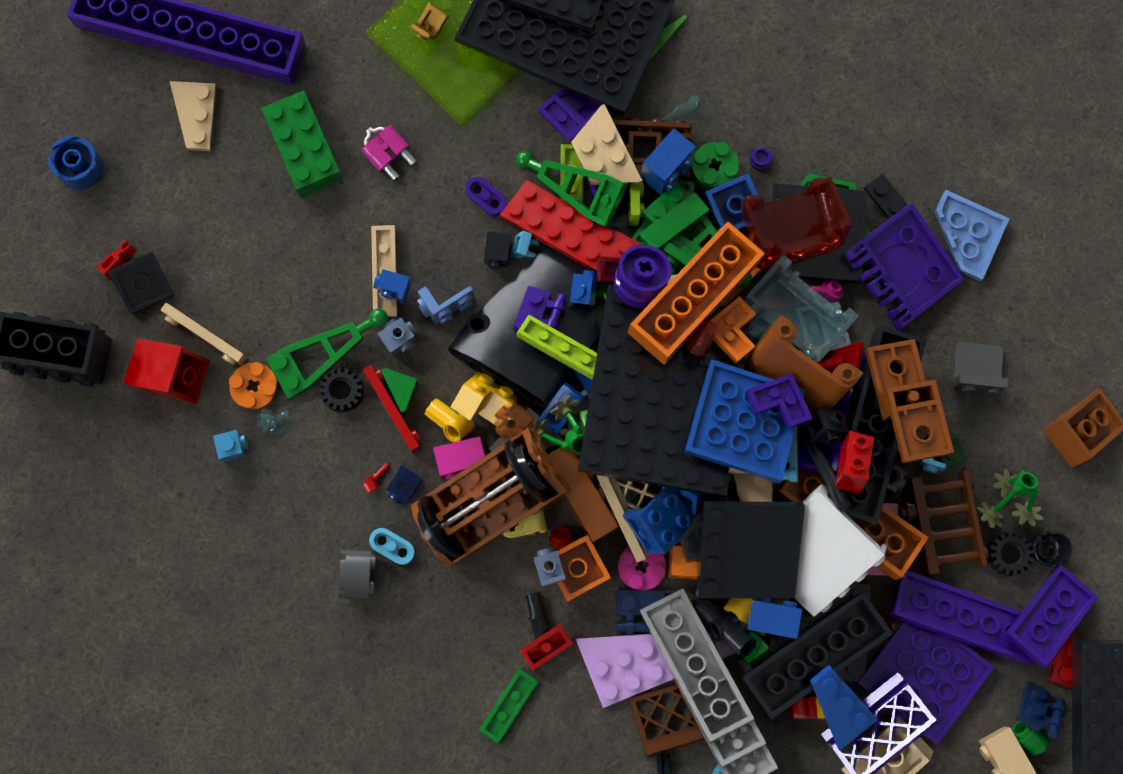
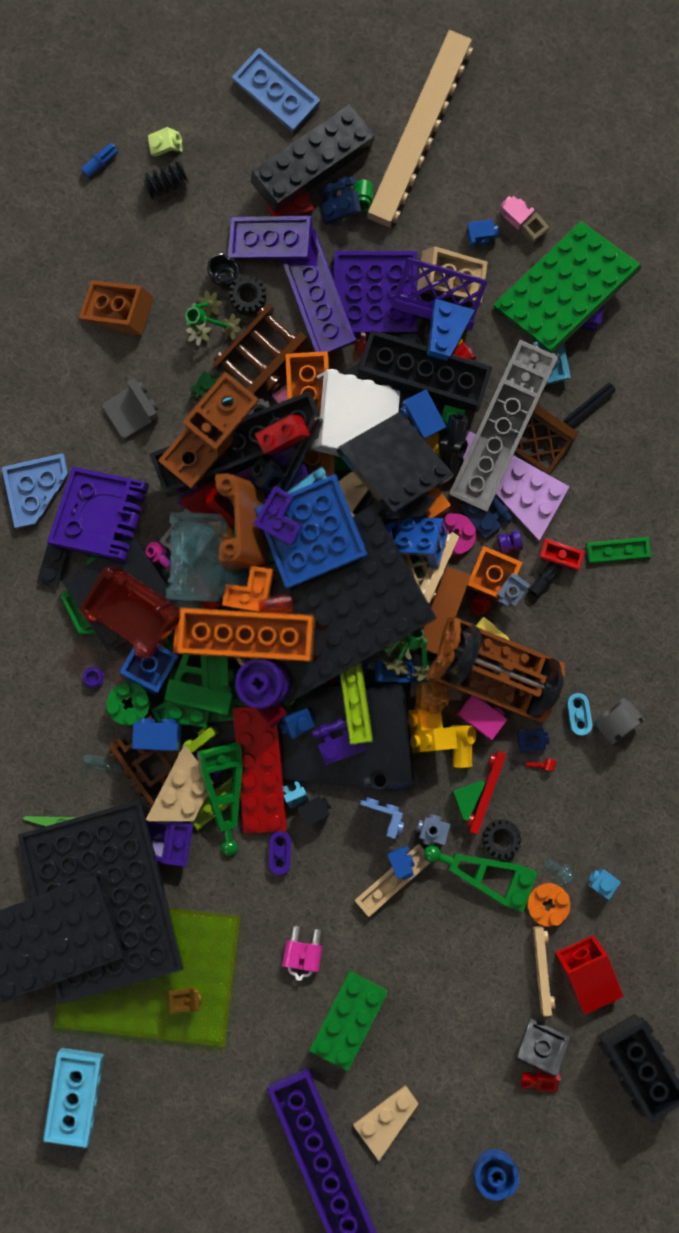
camera: 130 degrees left, 5 degrees up
none -> dark purple wheel [497,530,523,555]

